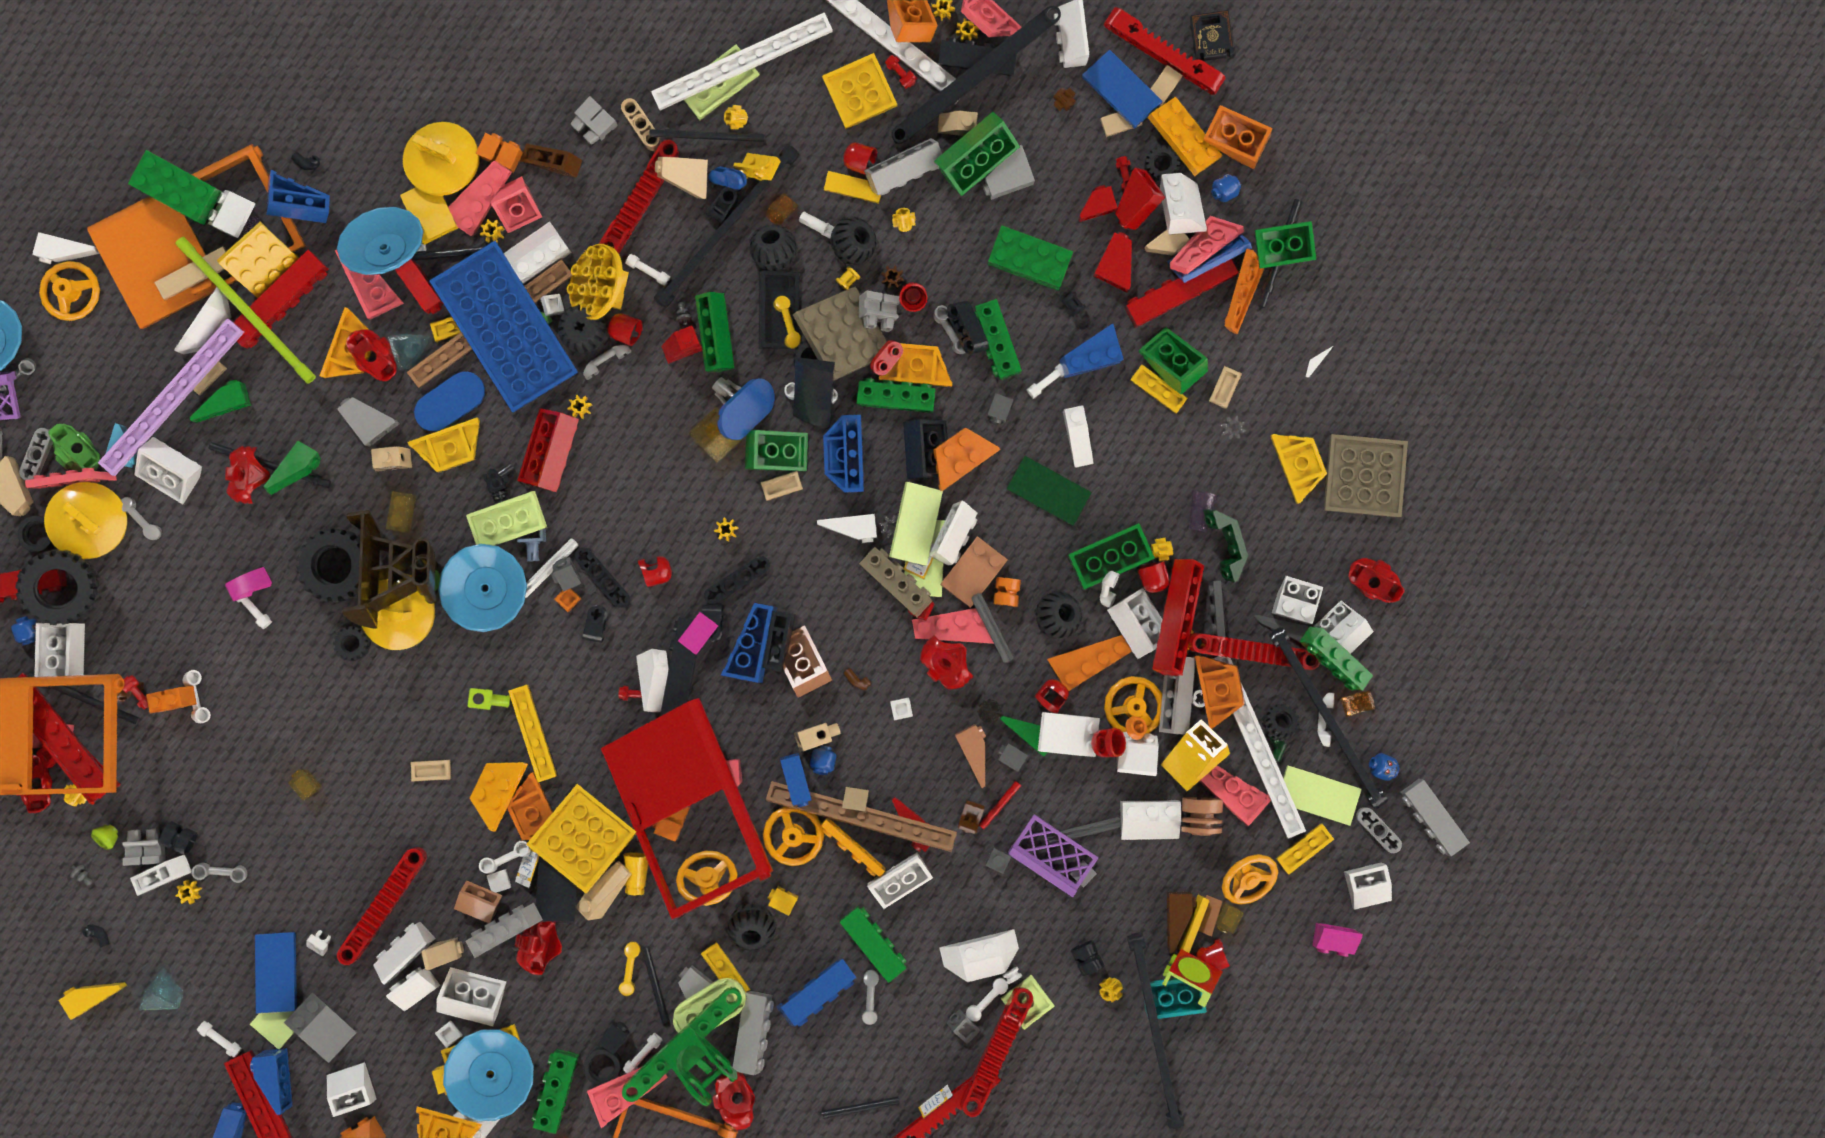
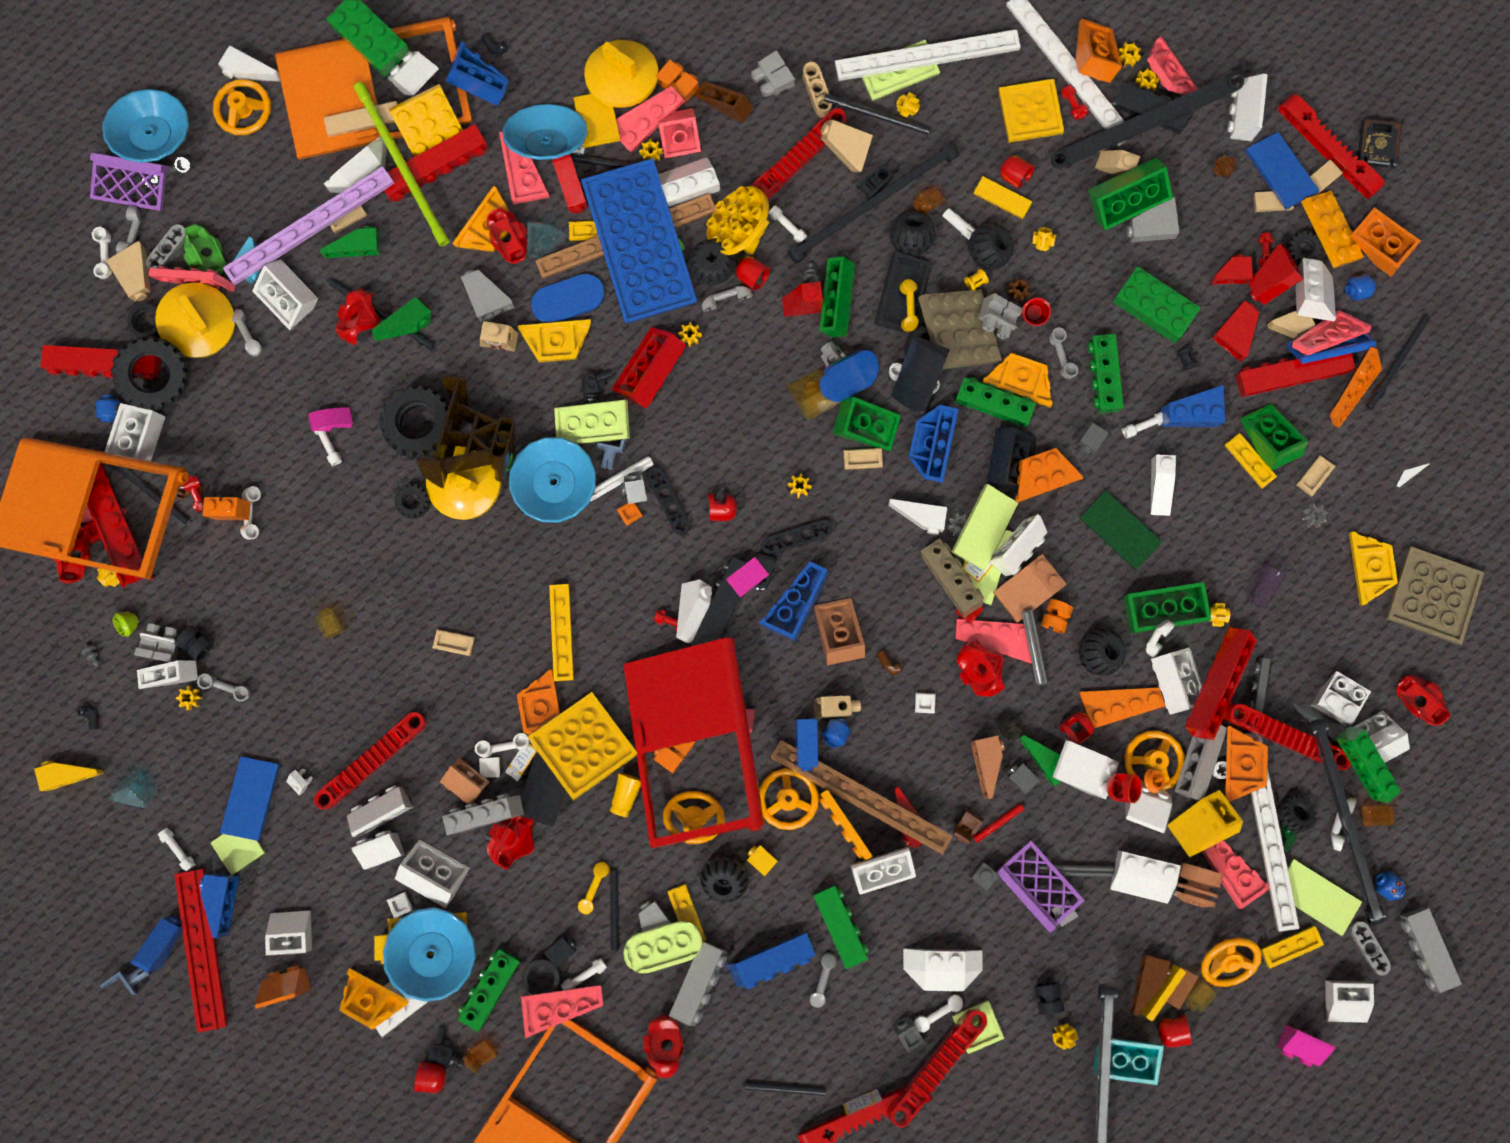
camera: 20 degrees right, 5 degrees down
slope [284,992,357,1063] -> none
clear yellow brick [386,491,416,533] -> none
tan slope [421,937,464,970] -> none
lime bracket [467,688,510,710] -> none
light orange wing [470,762,528,832] -> none
white tile [540,294,565,316] -> none
tan slope [575,861,631,920] -> none
black piece [583,605,607,643] -> none
green piece [622,987,742,1106] -> none
blue arm [708,166,747,189] -> none
yellow bracket [733,153,781,181] -> none
black slope [762,610,796,671] -> none
tan sticker [842,787,869,811] -> none
light grey brick [864,138,942,195] -> none
plate [870,340,903,376] -> none
black beam [947,301,988,355] -> none
white bush [1002,967,1022,984] -> none
red helmet [1137,561,1170,593] -> none
lime panel [1162,949,1223,1008] -> none
dark green slope [1203,509,1248,582] -> none
green slope [1255,221,1316,269] -> none

